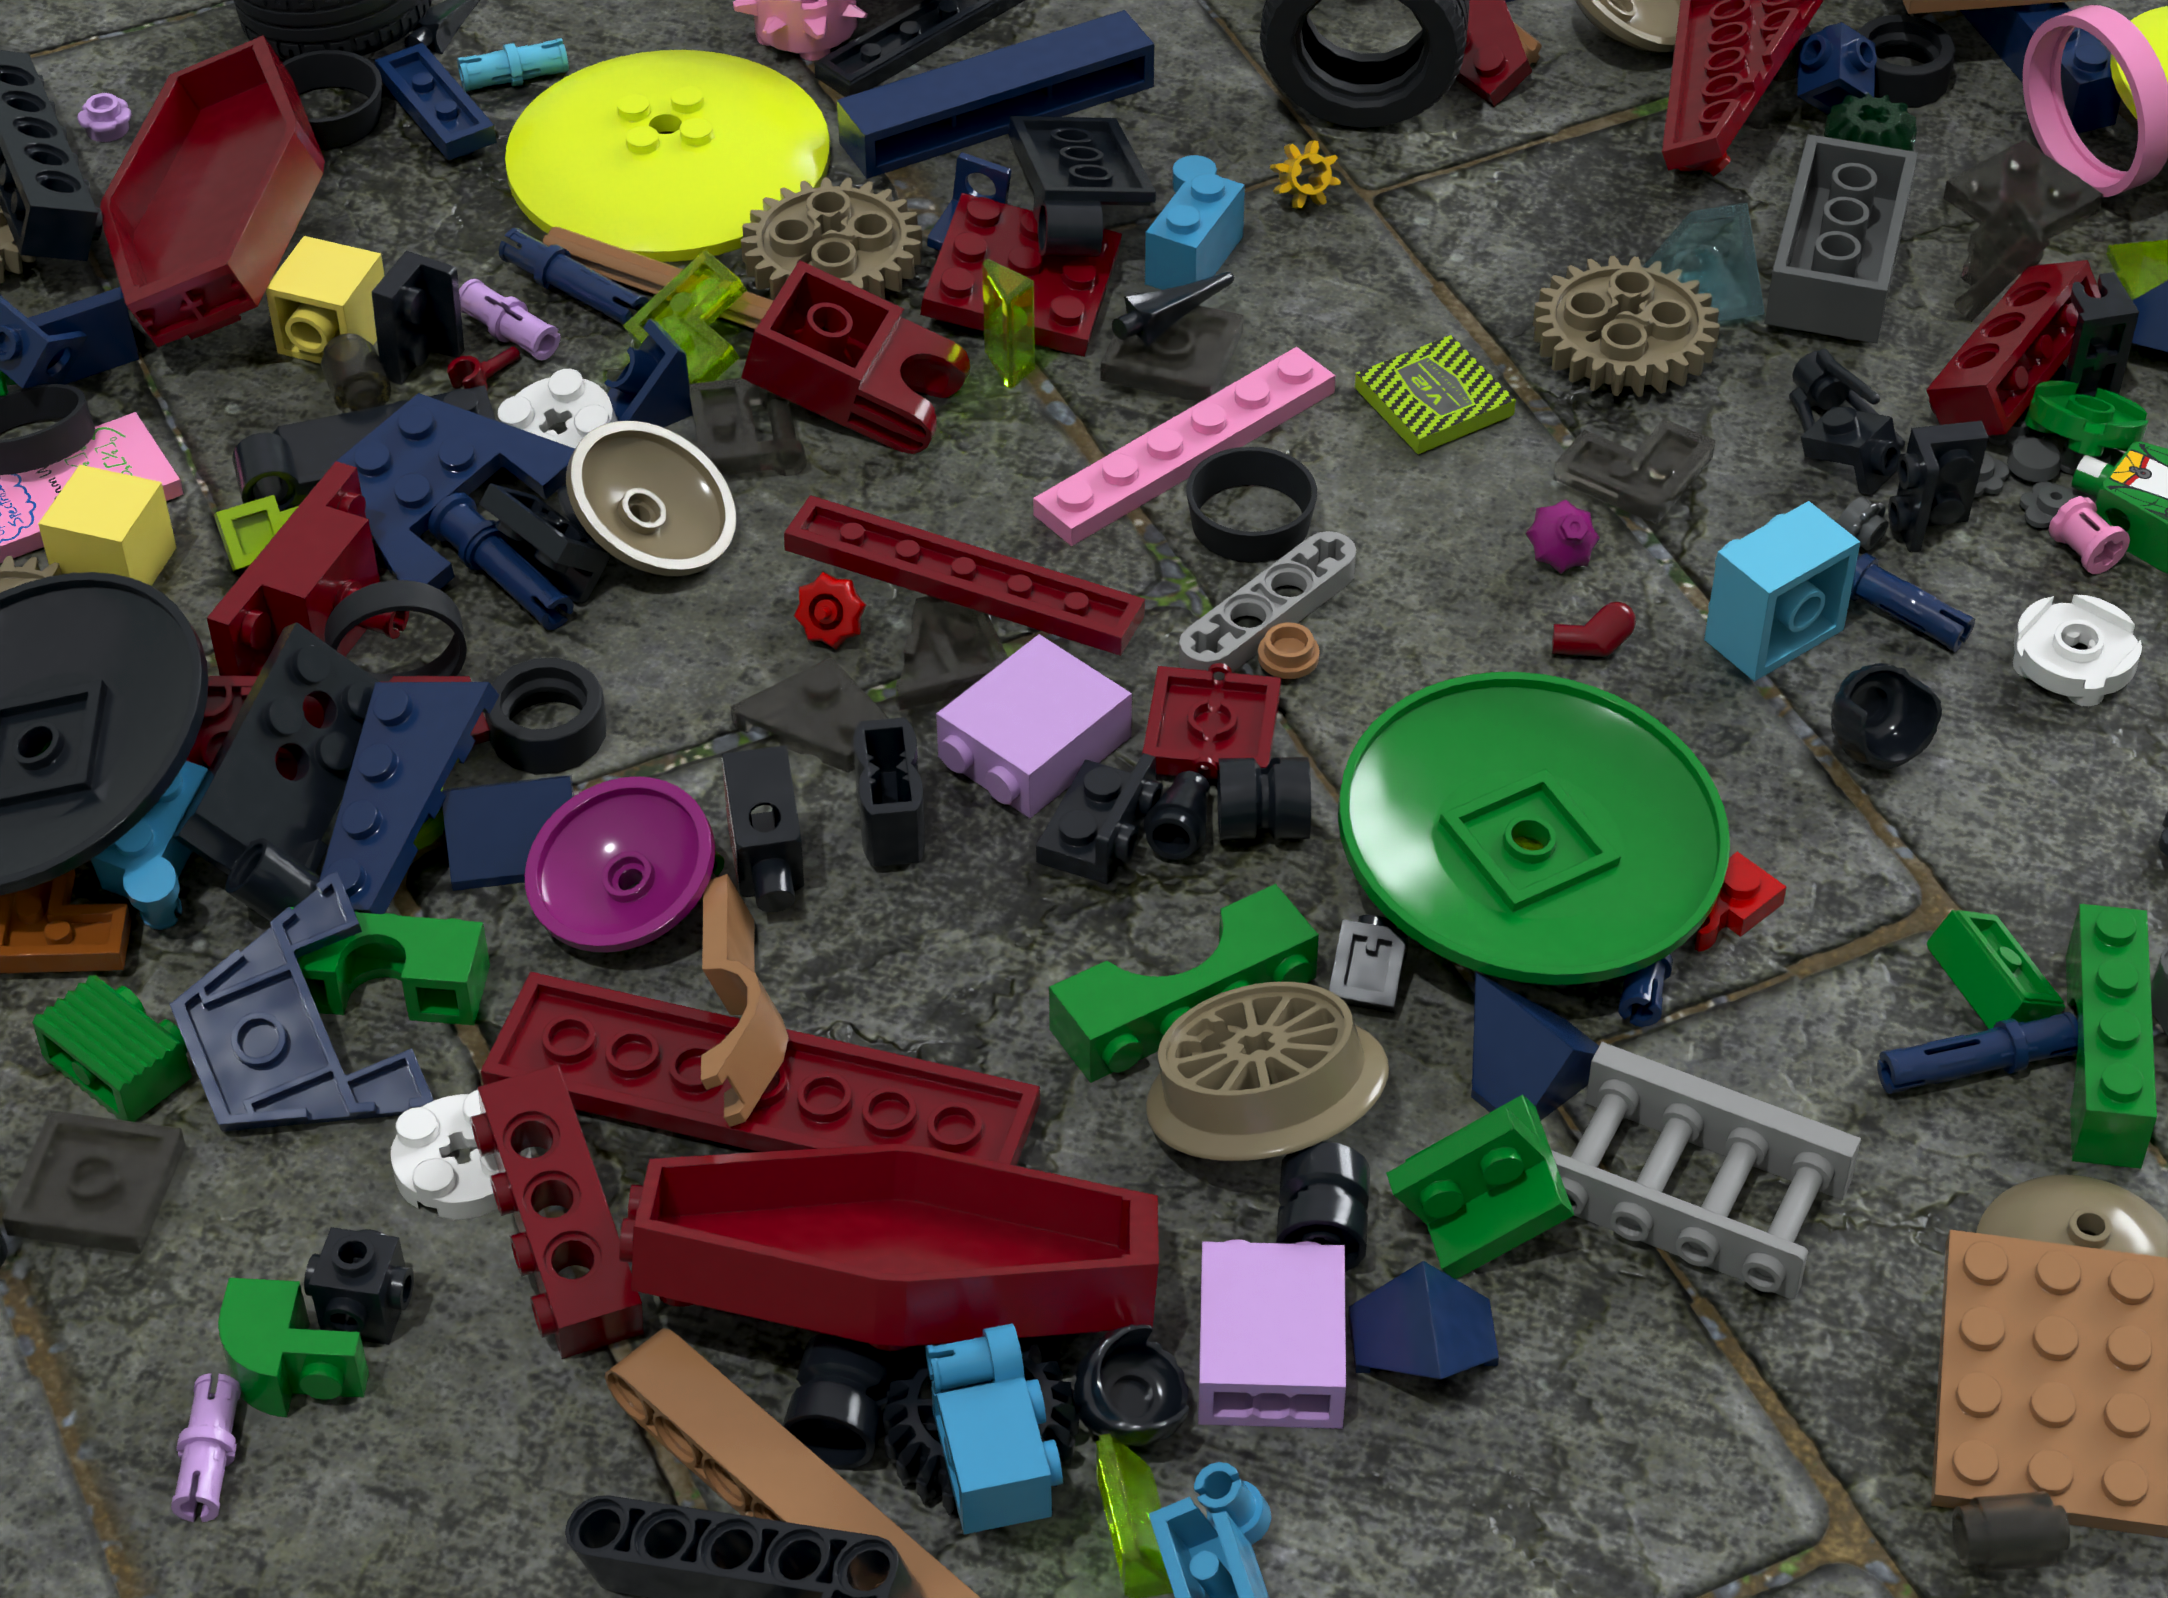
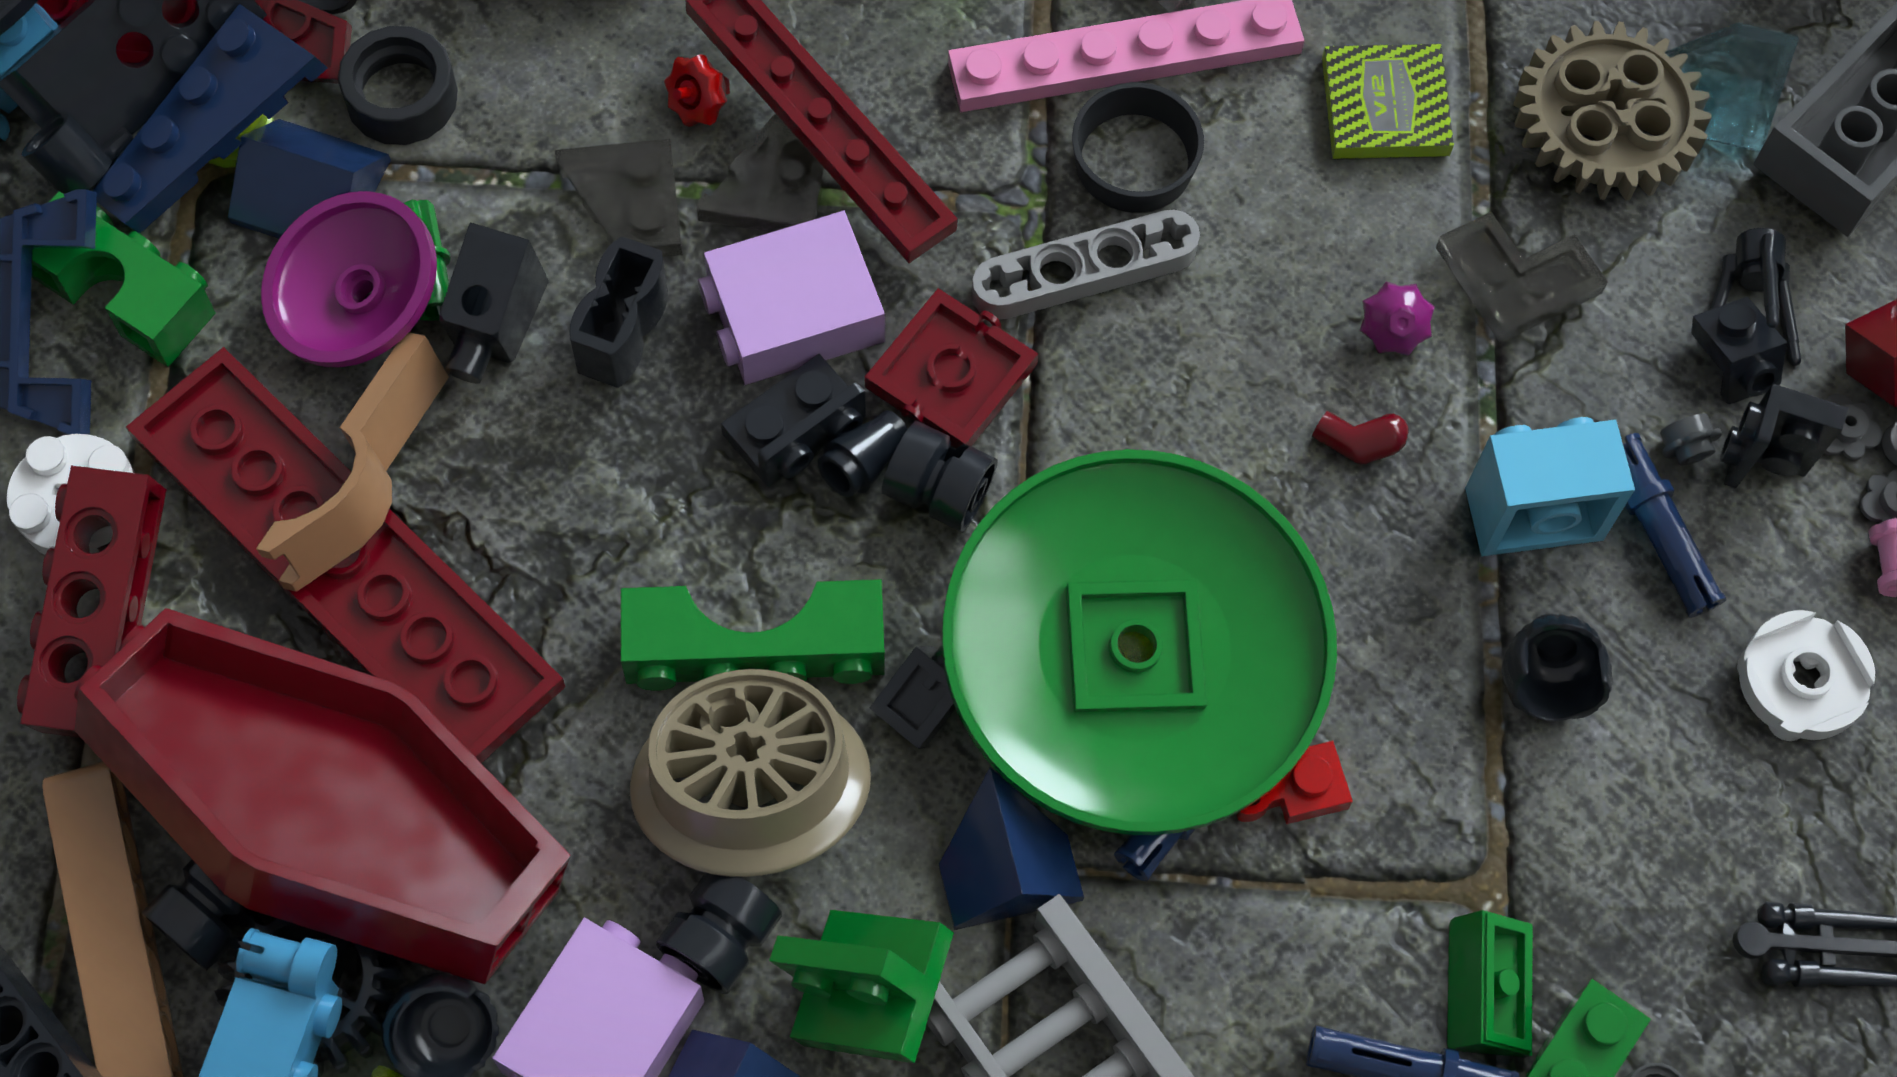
camera: 25 degrees right, 20 degrees up
medium nougat plate [1258,622,1320,679] -> none

